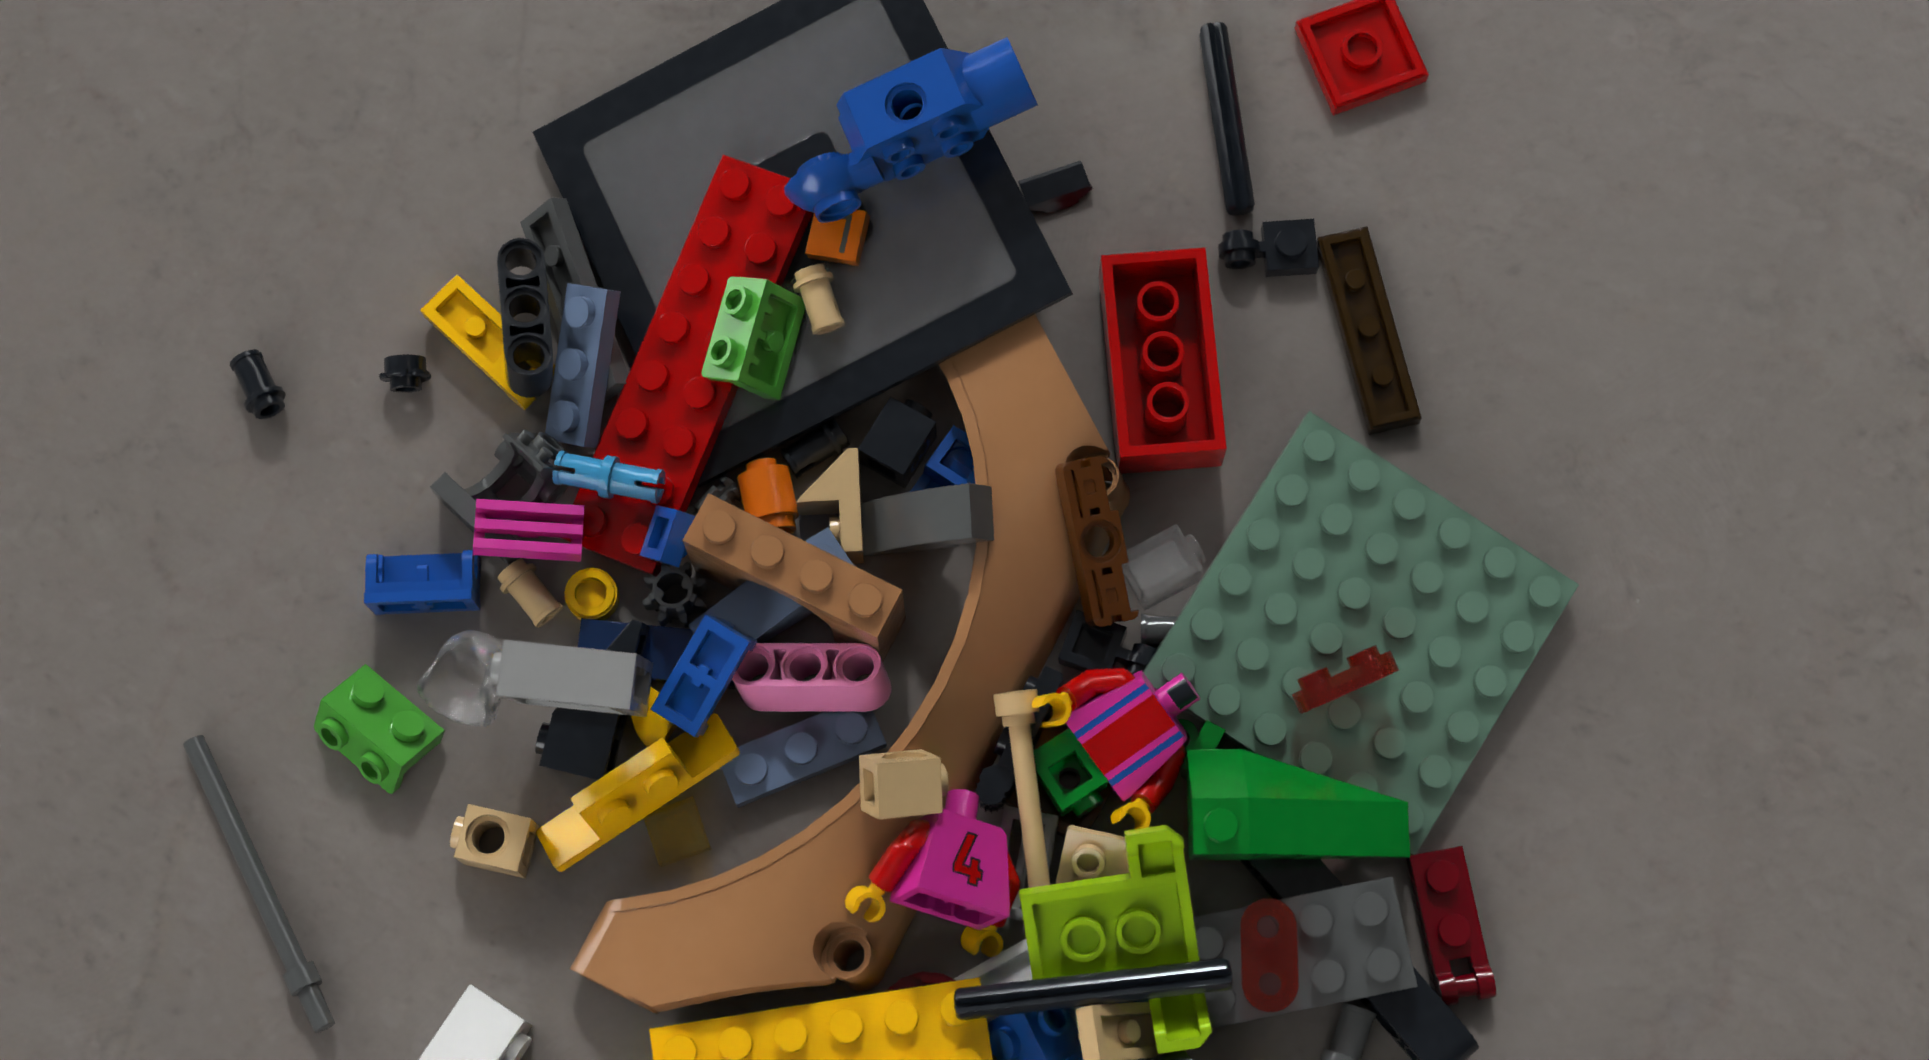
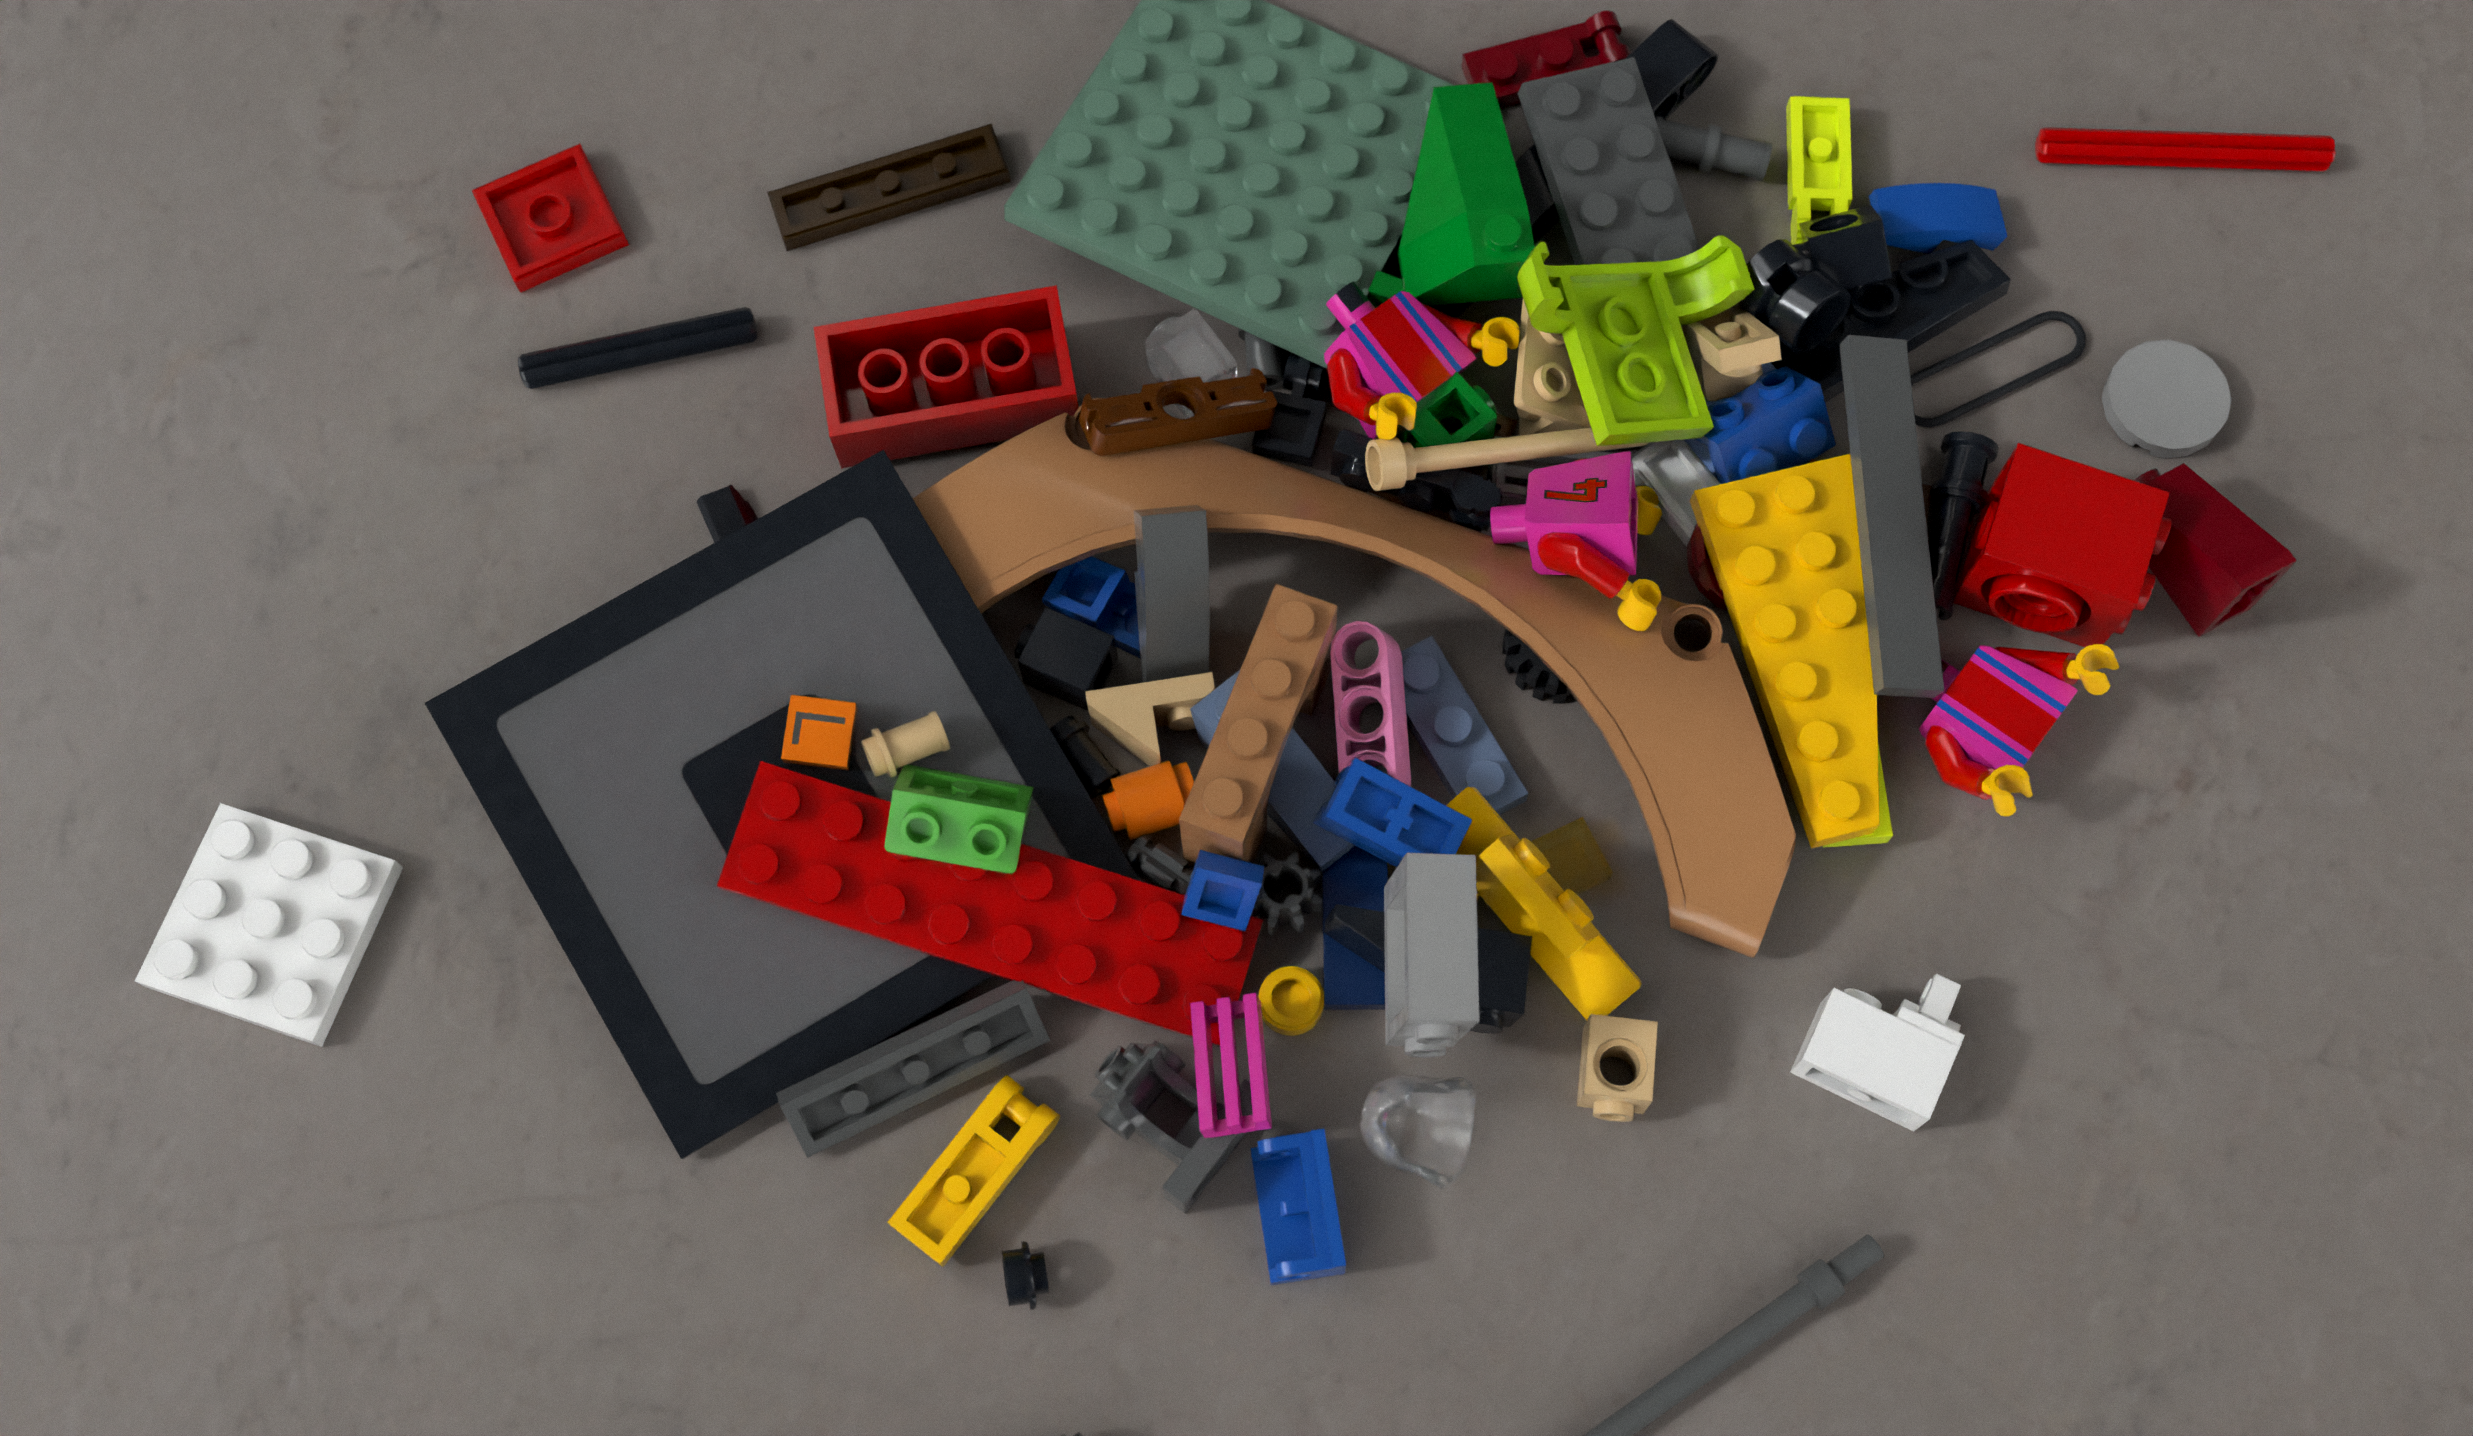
camera: 95 degrees left, 5 degrees down
bright green bracket [313,664,445,794] -> none
black beam [497,238,553,398] -> none
tan pin [497,558,563,628] -> none
sand blue plate [545,283,621,448] -> none
dark azure pin [552,450,665,504] -> none
blue brick [784,37,1038,223] -> none
tan brick [859,749,948,820] -> none
black axle [954,958,1233,1020] -> none
black plate [1218,219,1319,277] -> none
clear red plate [1240,898,1300,1012] -> none
clear red plate [1291,645,1399,714] -> none

